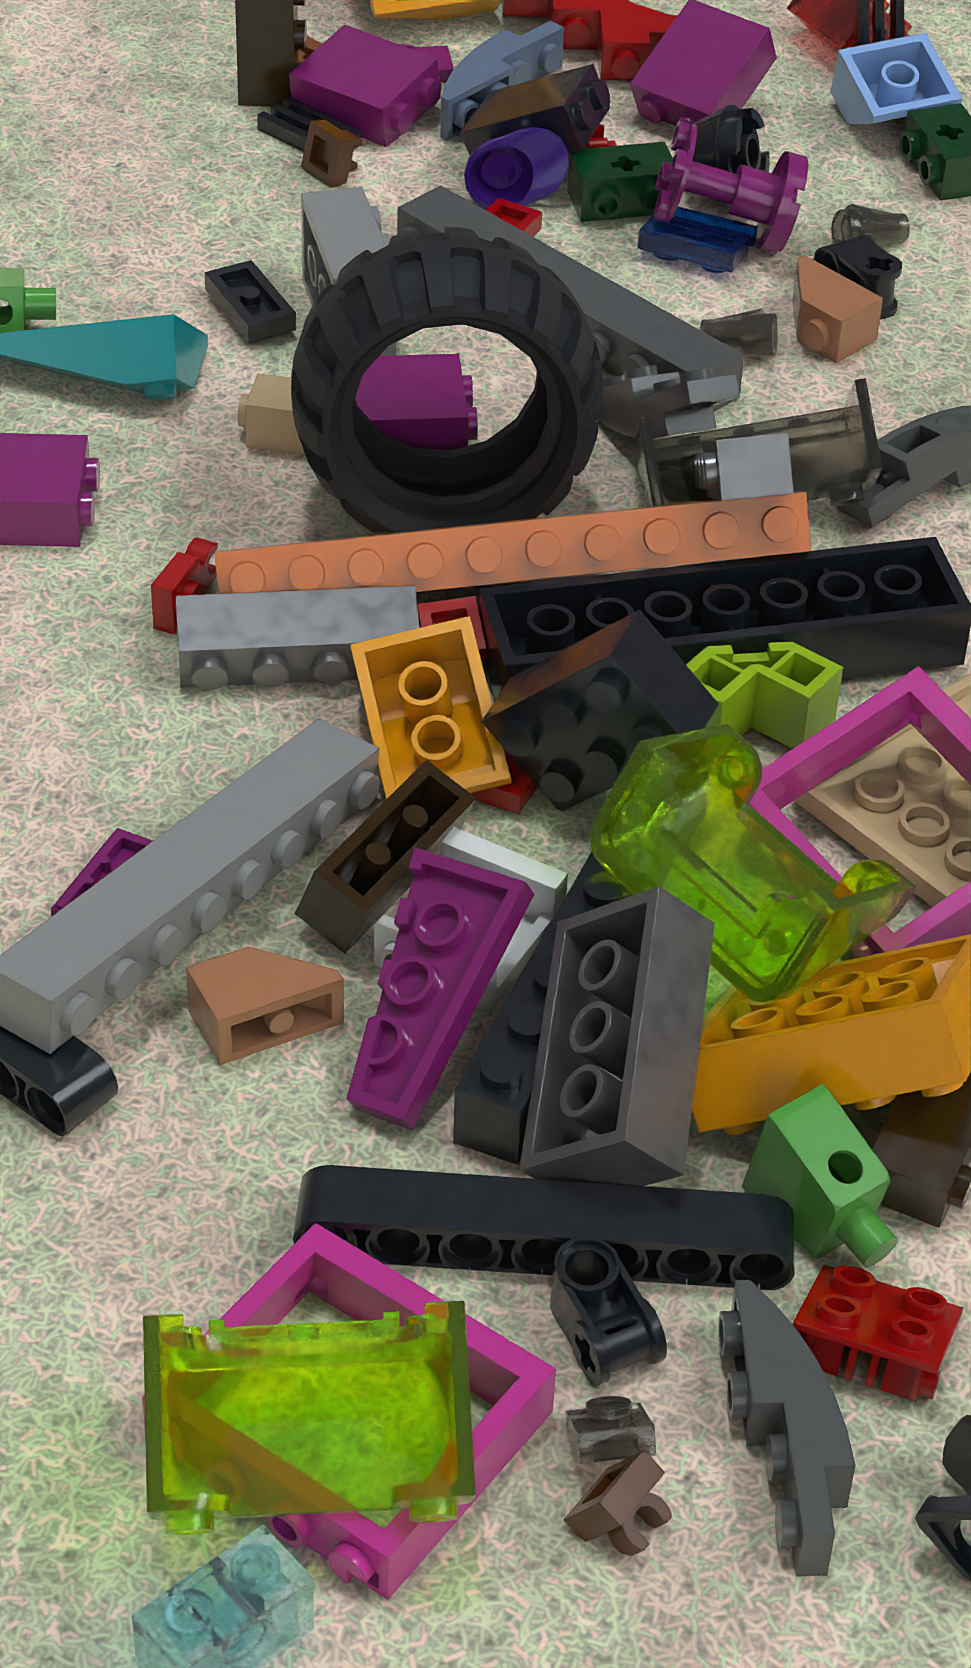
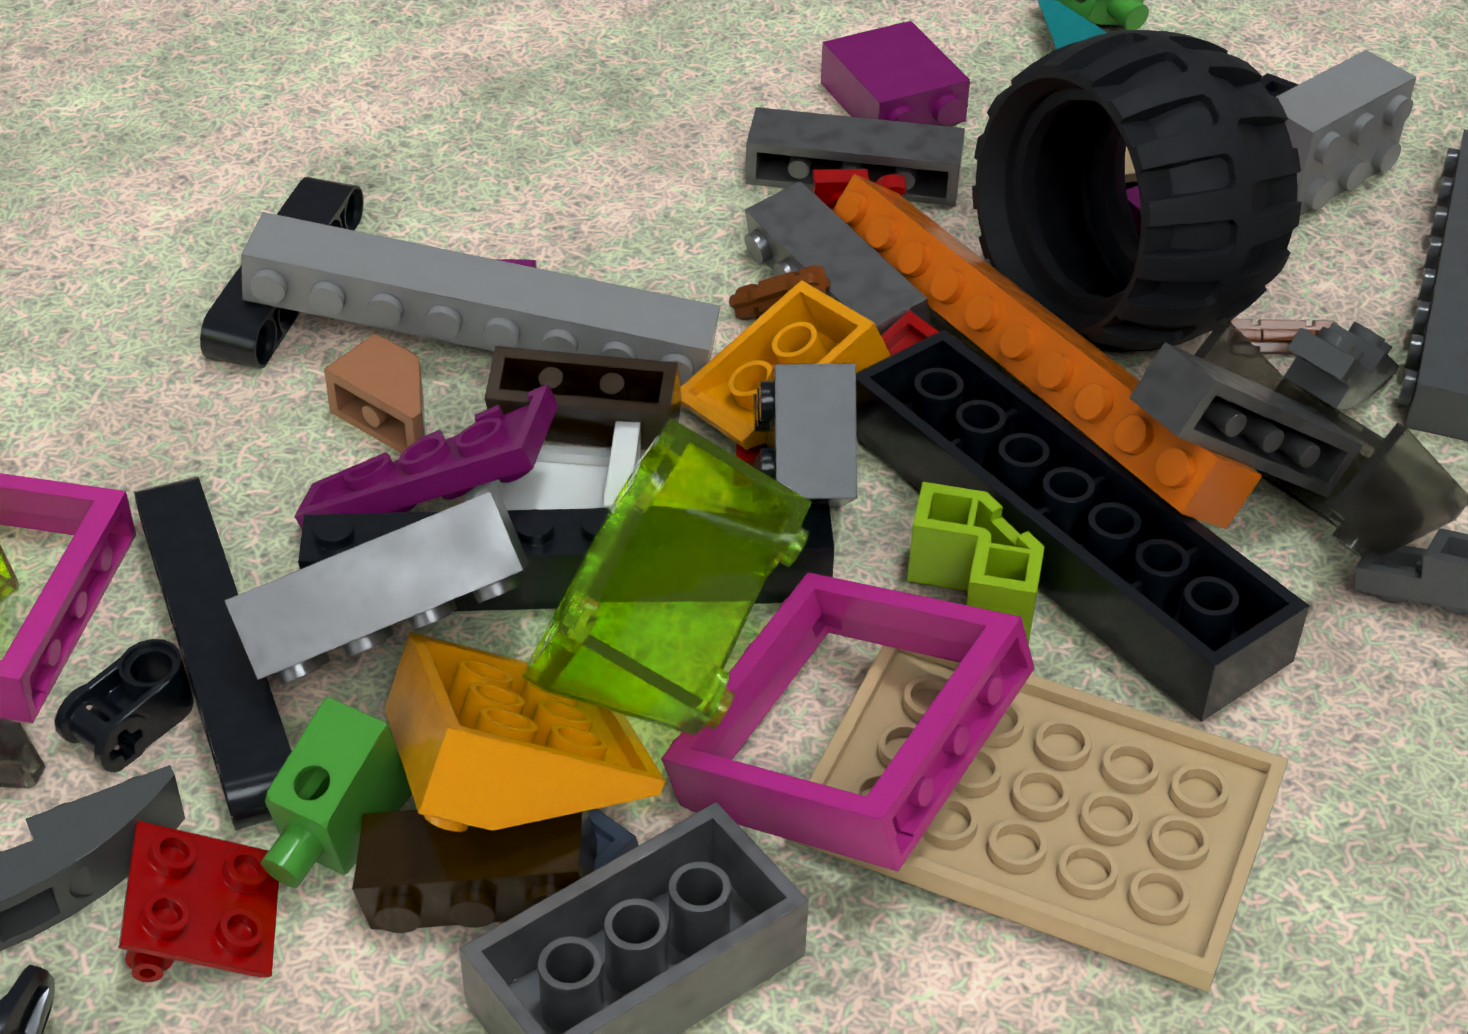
camera: 65 degrees right, 0 degrees up
none -> dark orange axle [729,265,831,320]
none -> flat silver brick [746,107,965,206]

